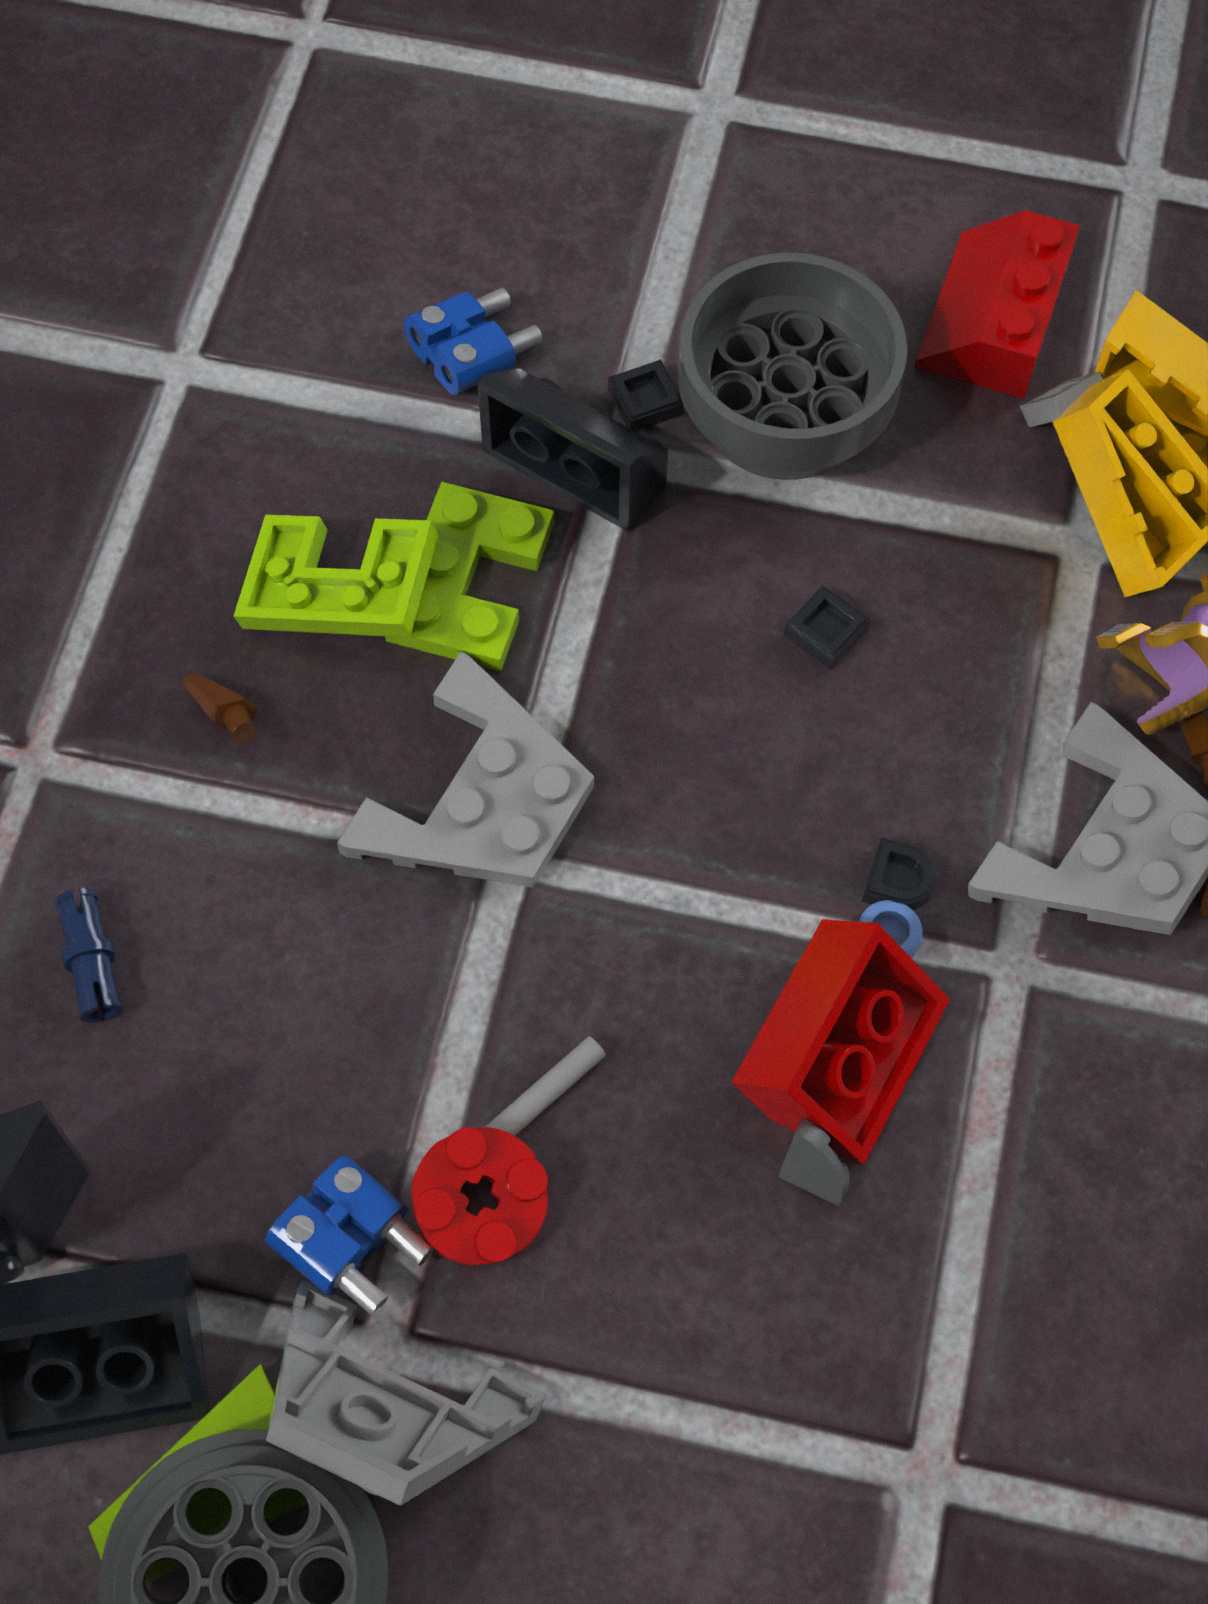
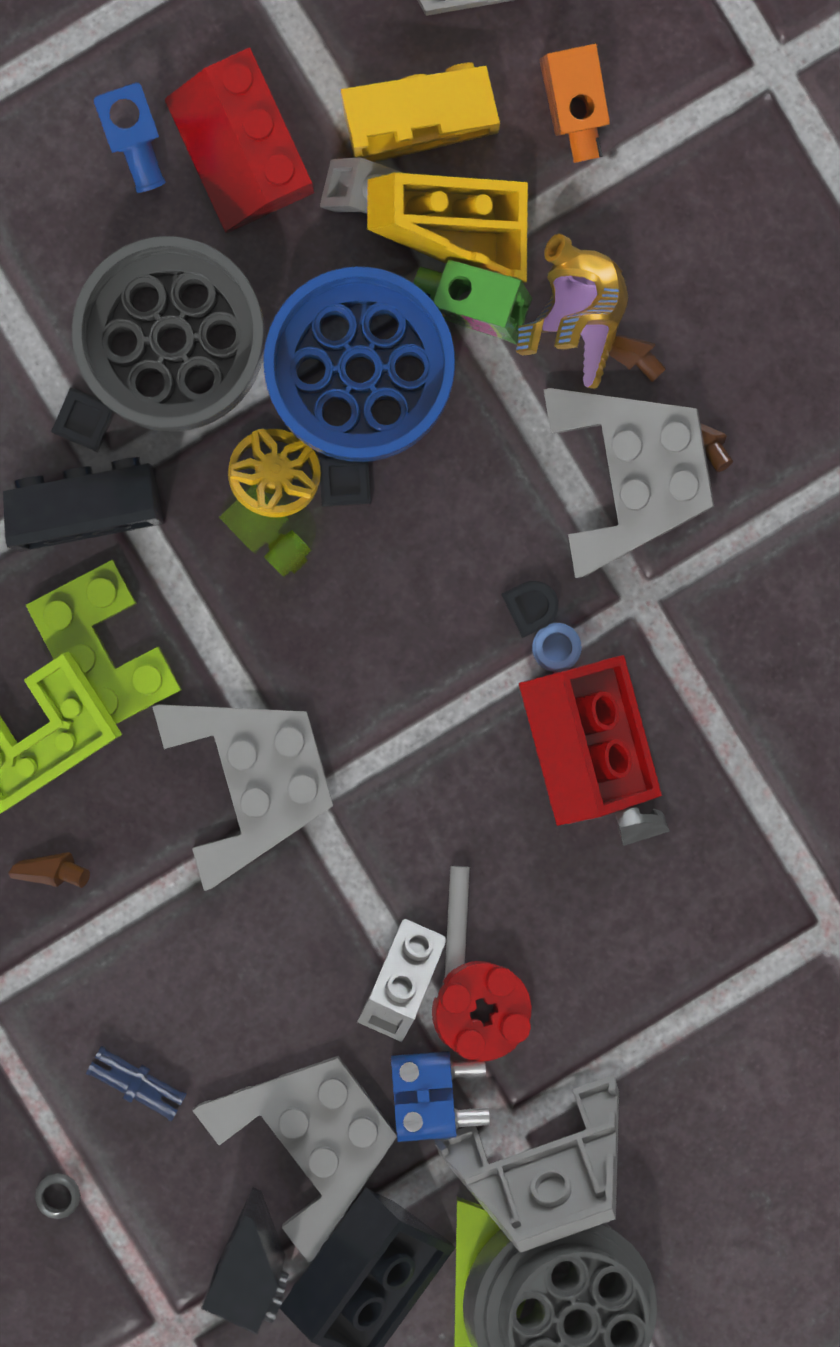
camera: 50 degrees left, 25 degrees up
none -> blue bracket [94,82,166,193]
none -> light grey wing [192,1056,397,1263]
none -> clear neon green plate [219,485,312,577]
none -> yellow wheel [228,428,321,517]
none -> blue wheel [264,267,455,462]
none -> bracket [357,919,447,1042]
none -> bright green torso [413,260,532,344]

